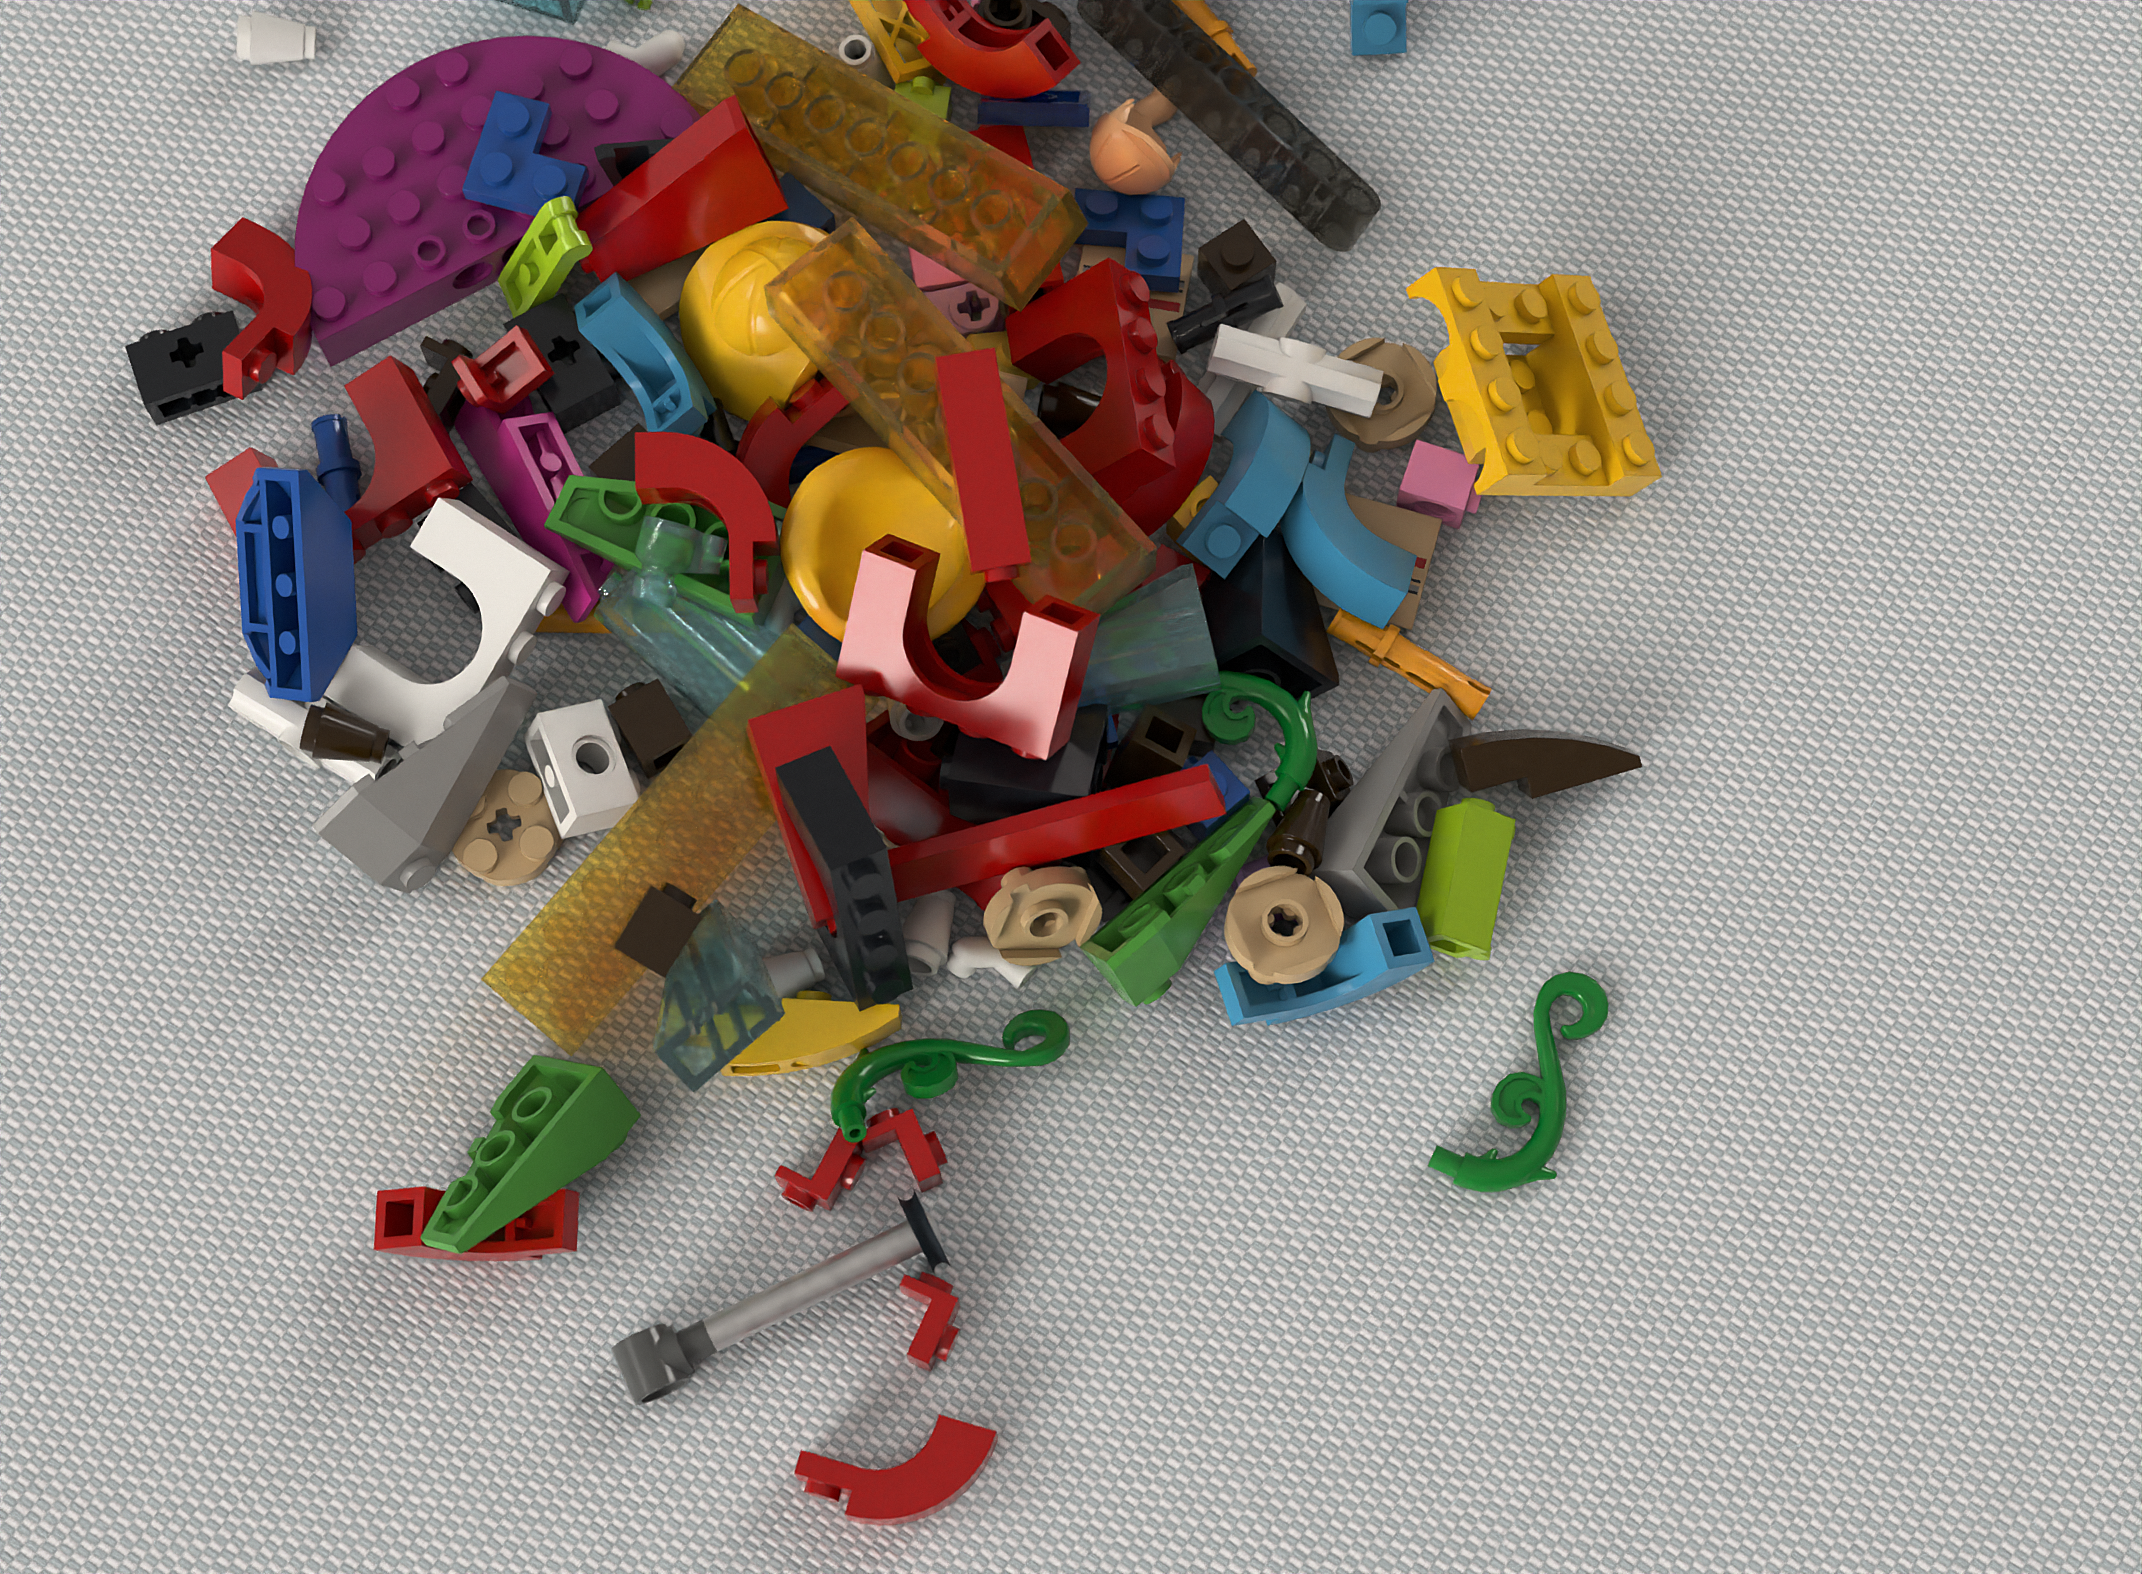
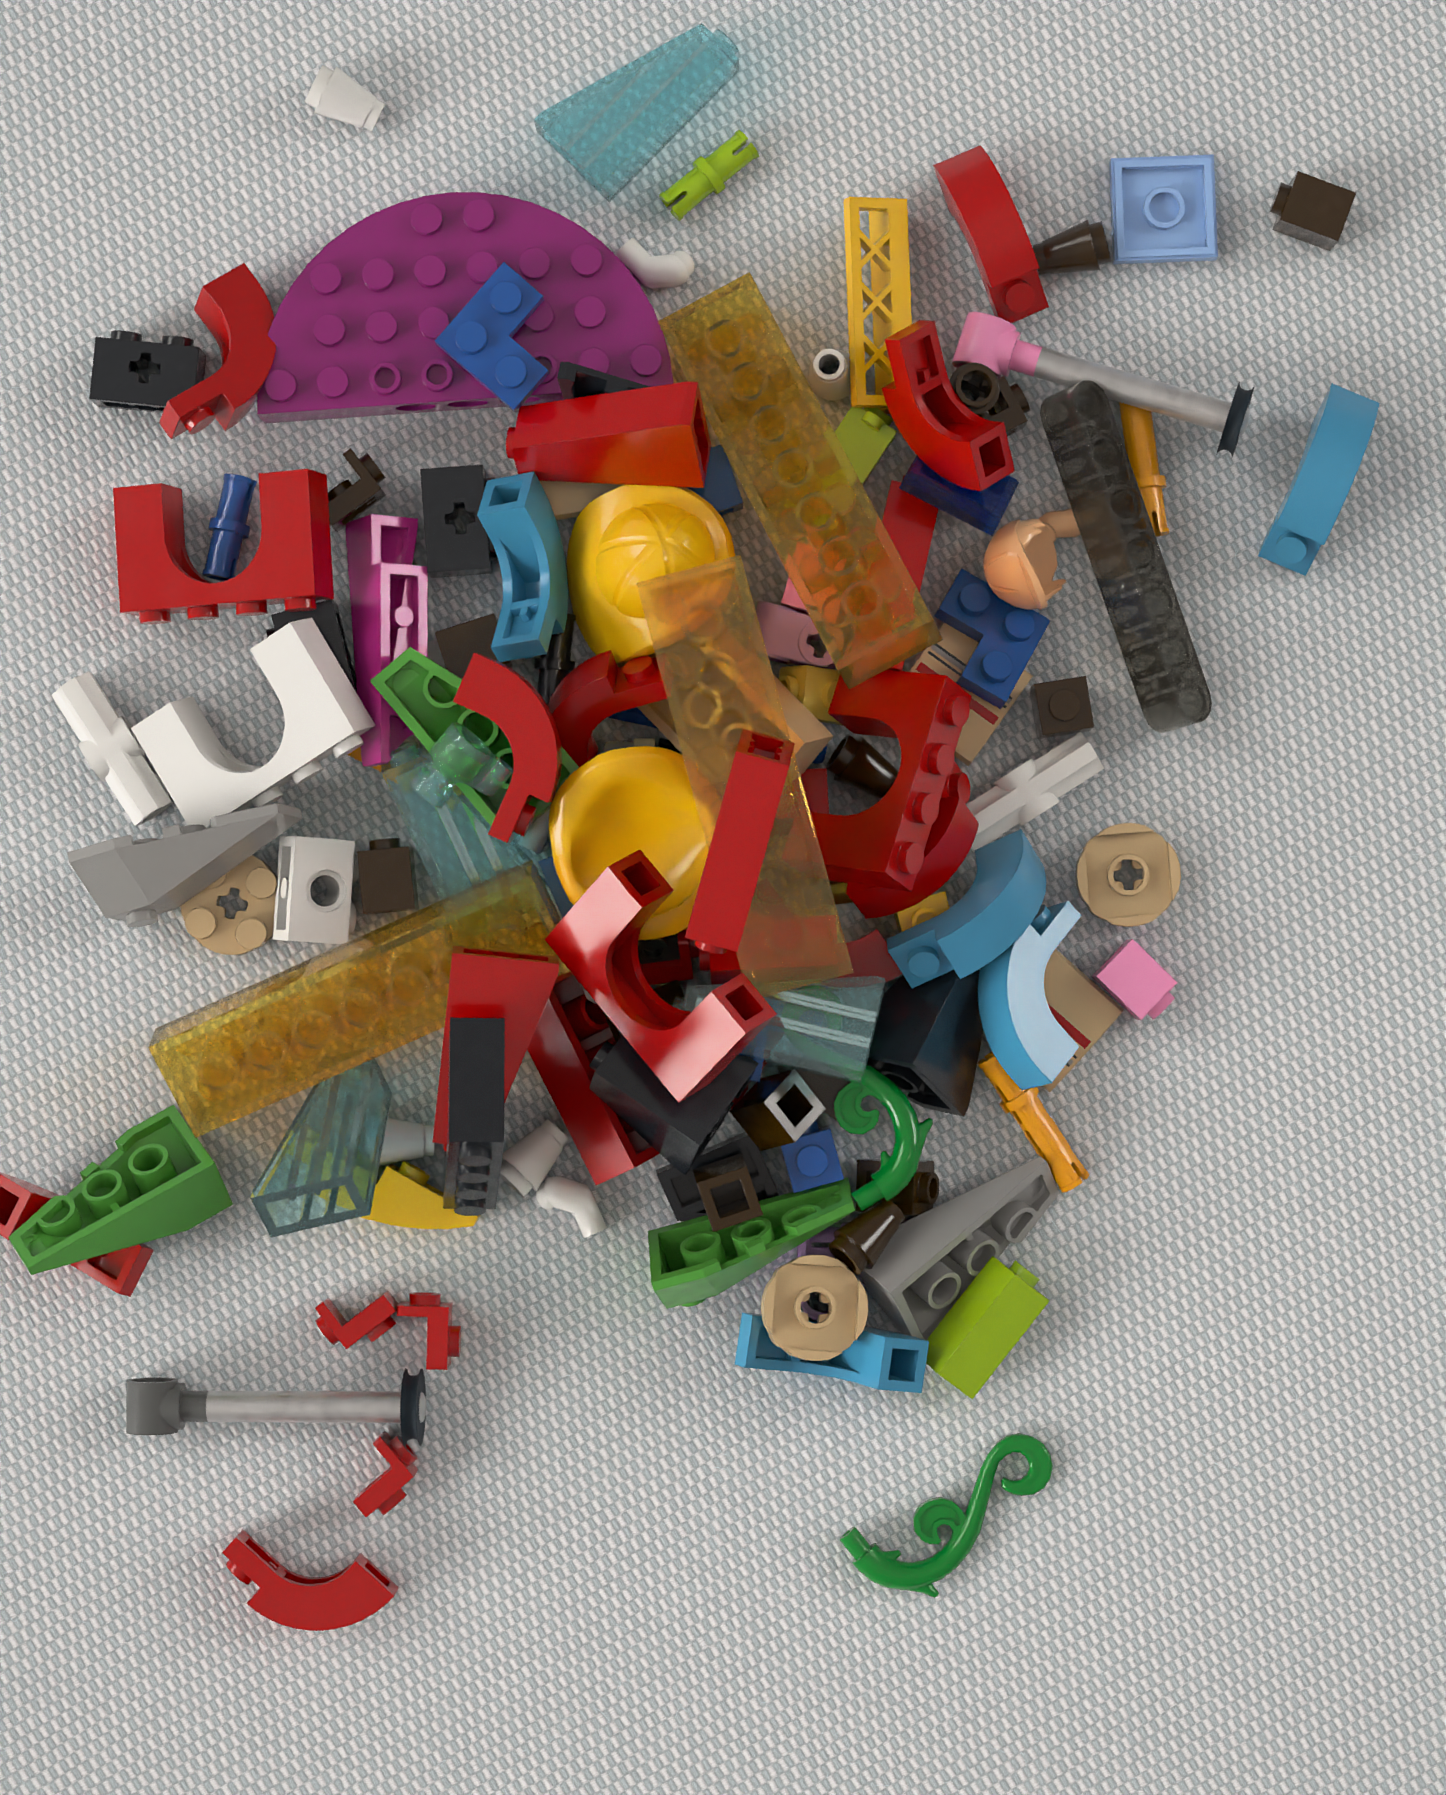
camera: 25 degrees right, 15 degrees up
blue wedge [235,467,358,702] -> none
dark brown cone [300,702,390,764] -> none
red bracket [451,325,555,415] -> none
lime plate [497,196,593,318] -> none
dark brown brick [612,882,702,978] -> none
green plant [830,1009,1070,1143] -> none
red tile [887,764,1226,902] -> none
tan plate [983,866,1102,966] -> none
black pin [1167,274,1284,355] -> none
white piece [1206,324,1384,418] -> none
yellow piece [1406,267,1662,496] -> none
dark brown slope [1448,729,1642,799] -> none

